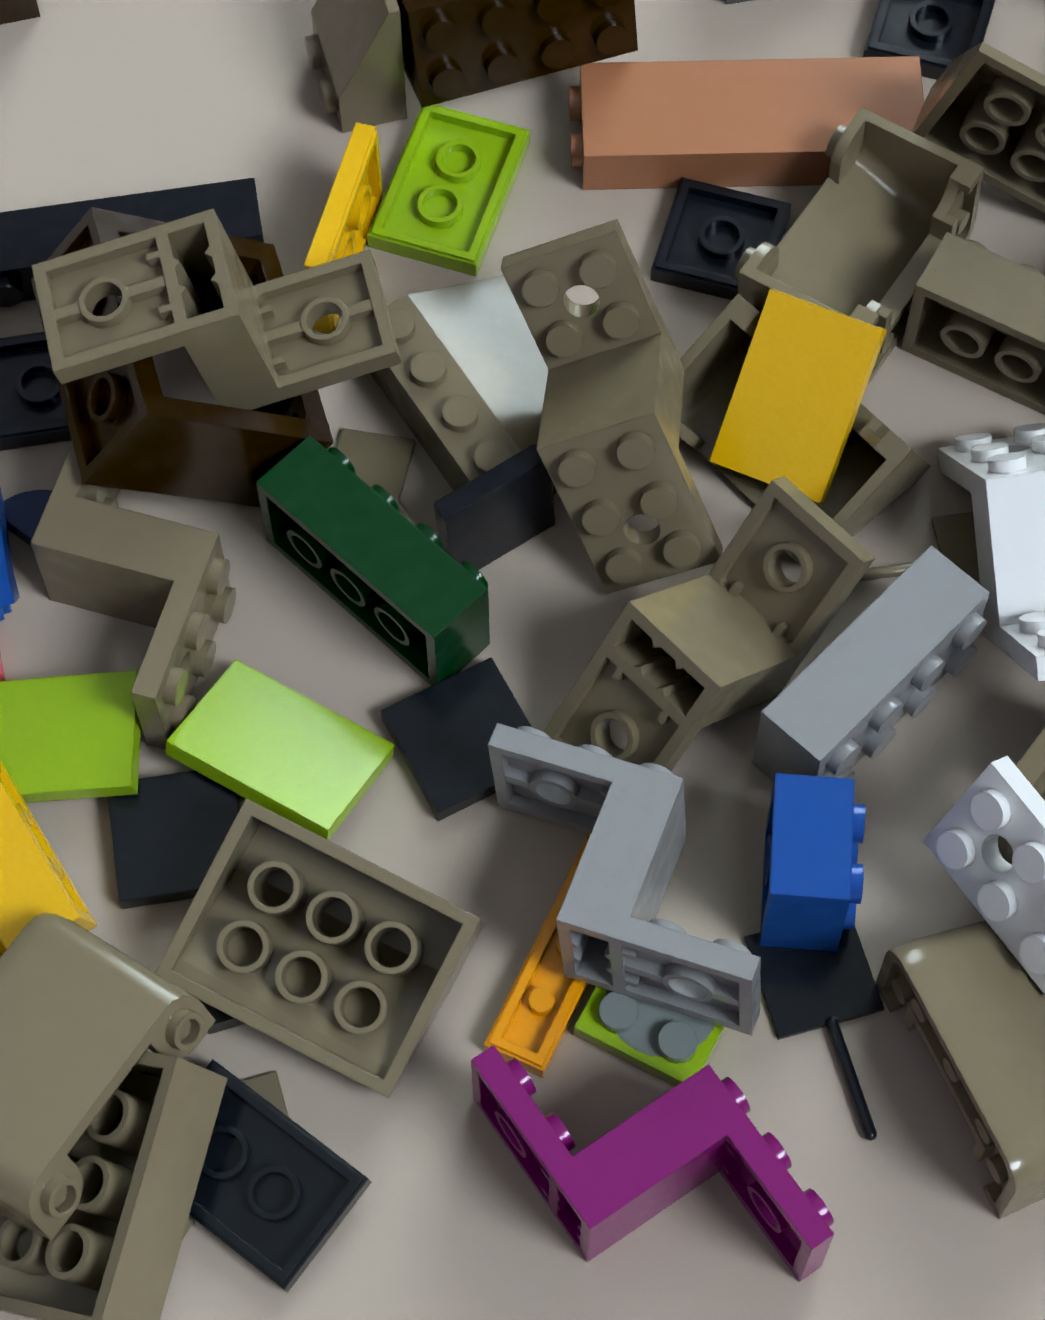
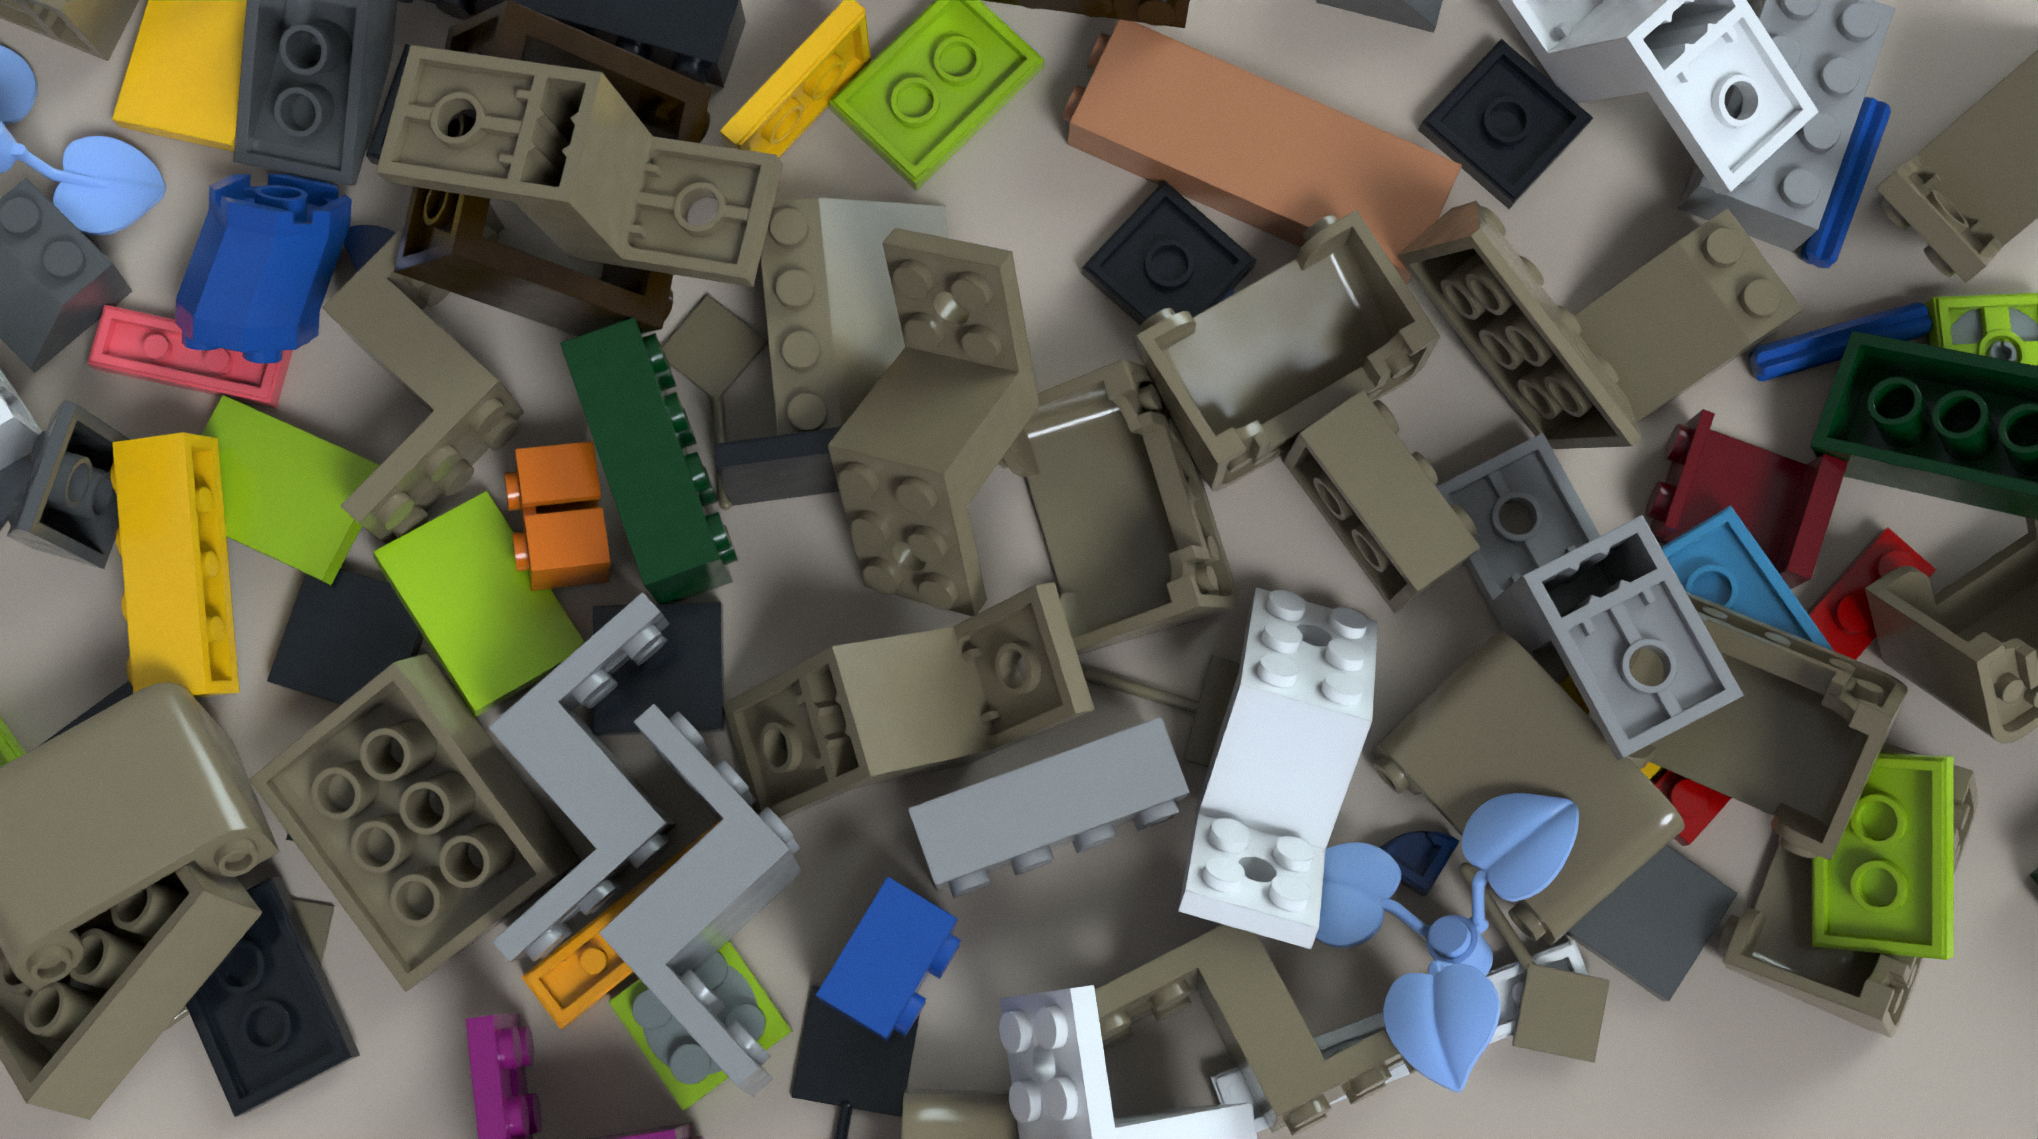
camera: 20 degrees right, 15 degrees up
yellow tile [709,289,887,503] -> none
none -> light grey bracket [488,592,676,962]
none -> orange piece [504,441,611,591]

